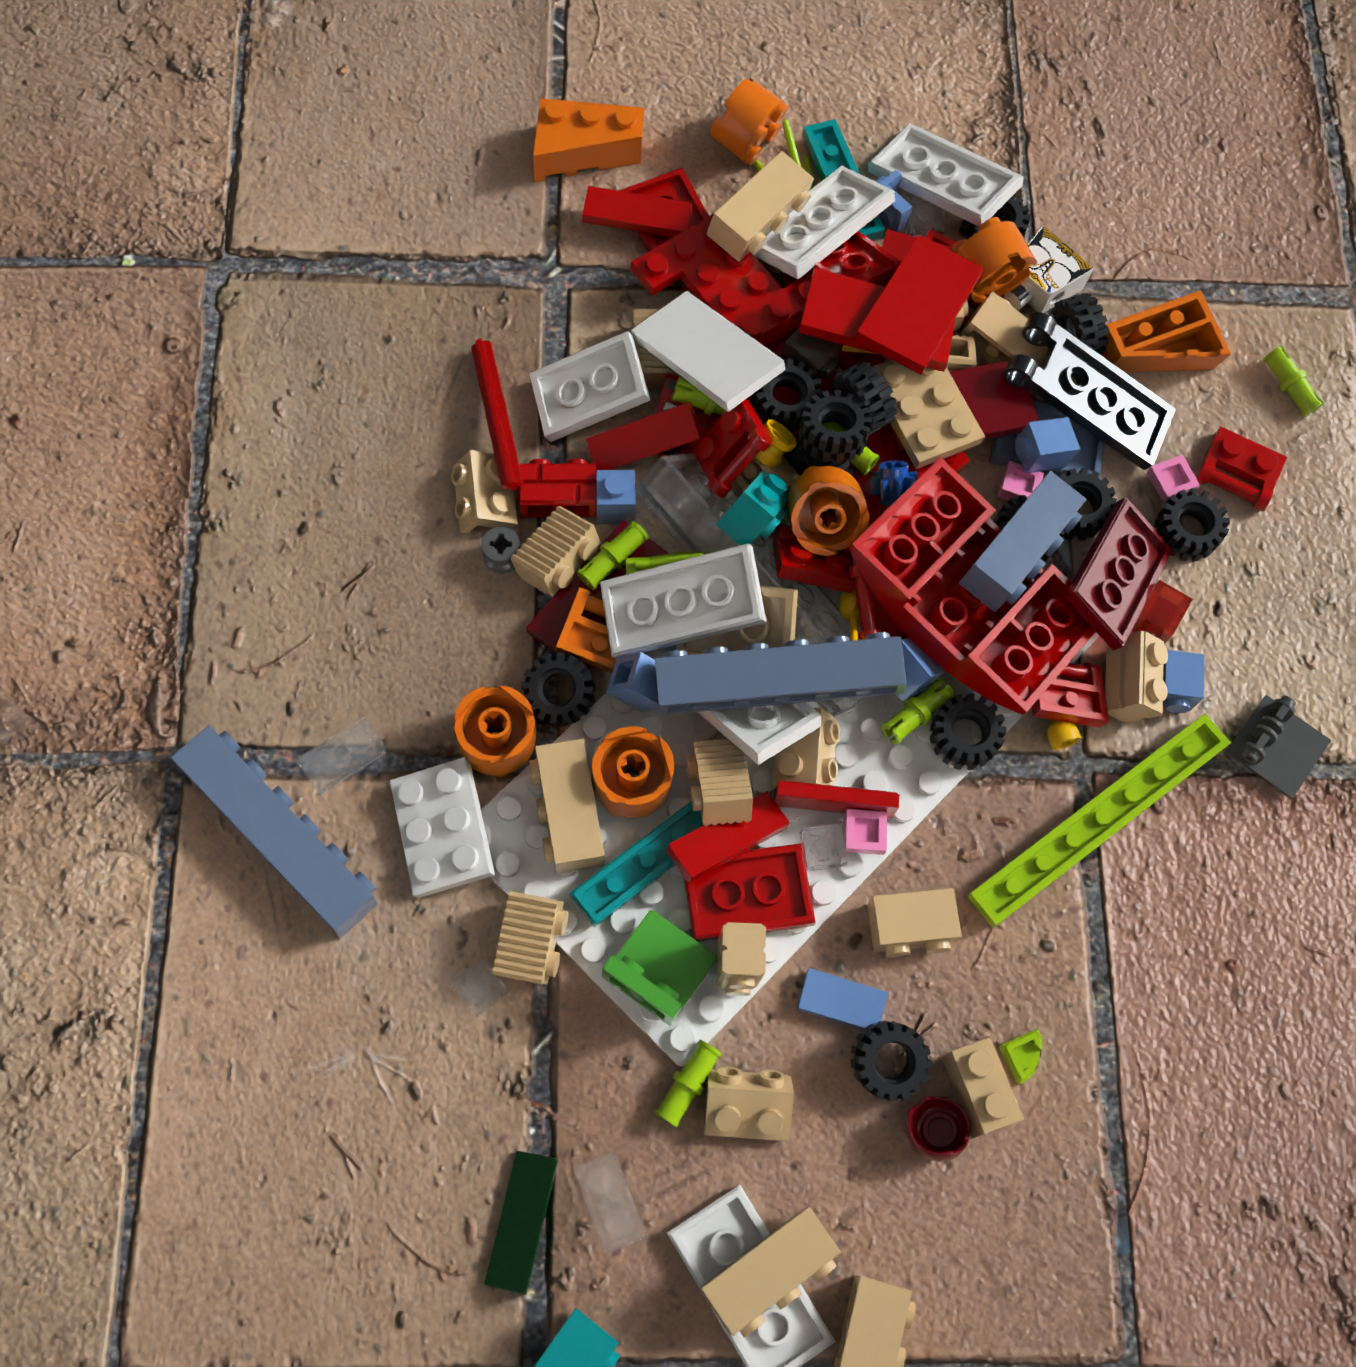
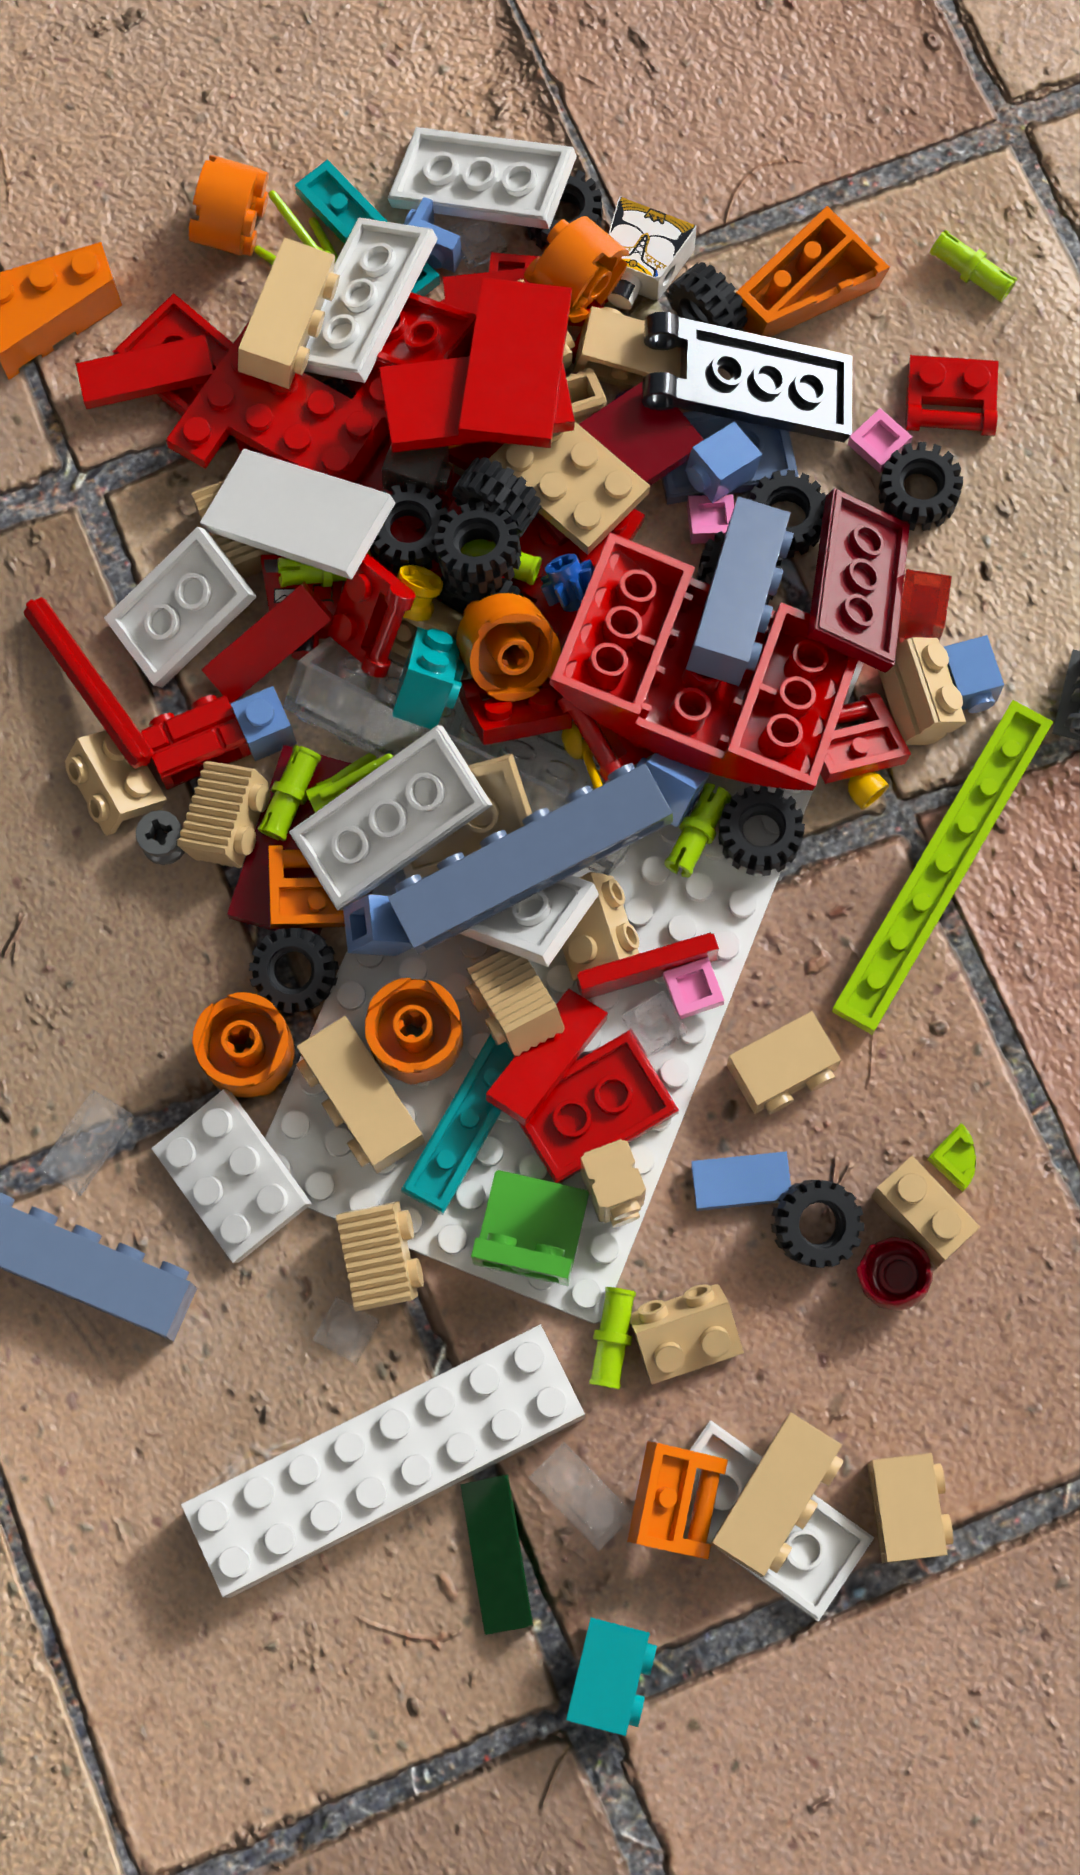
camera: 10 degrees left, 5 degrees up
none -> white brick [181,1324,585,1598]
none -> orange plate [627,1441,728,1560]

